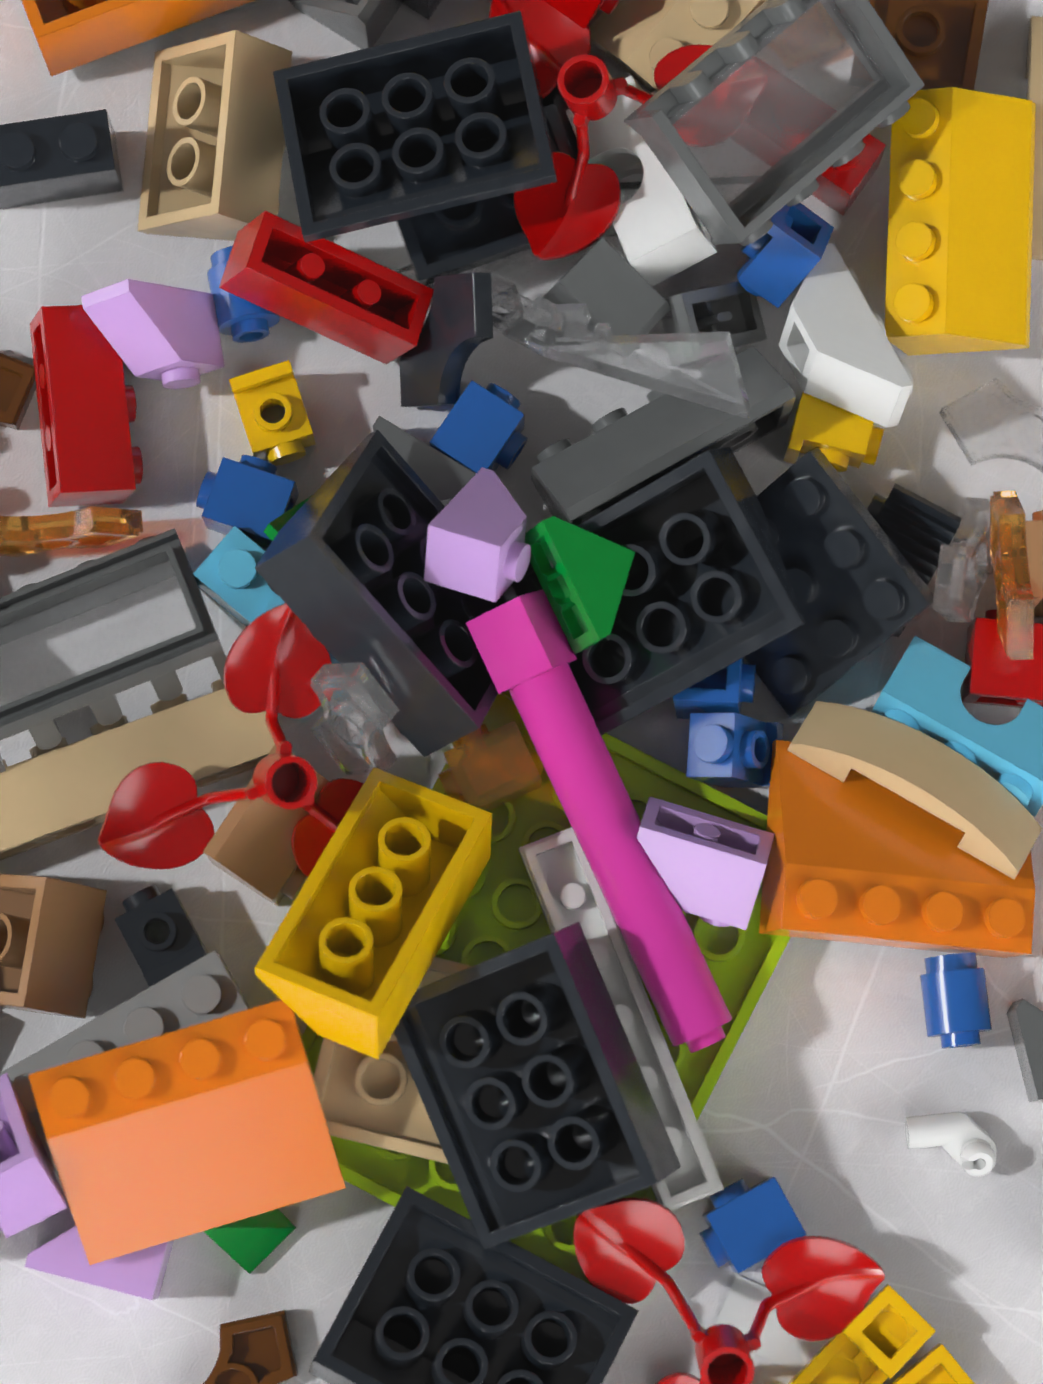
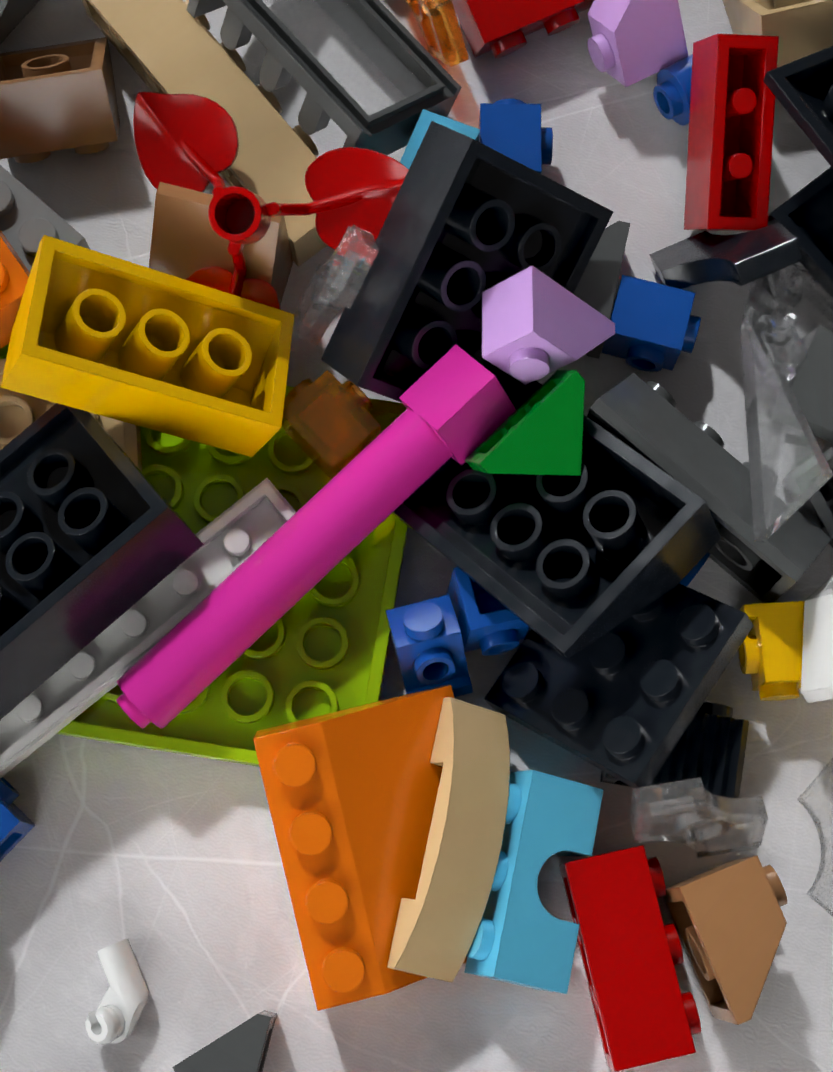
camera: 75 degrees right, 5 degrees down
black brick [114,885,209,987] -> none
yellow brick [229,360,316,466] -> none
lavender slope [636,796,774,930] -> none
blue brick [920,953,992,1049] -> none
clear orange tile [989,491,1034,660] -> none

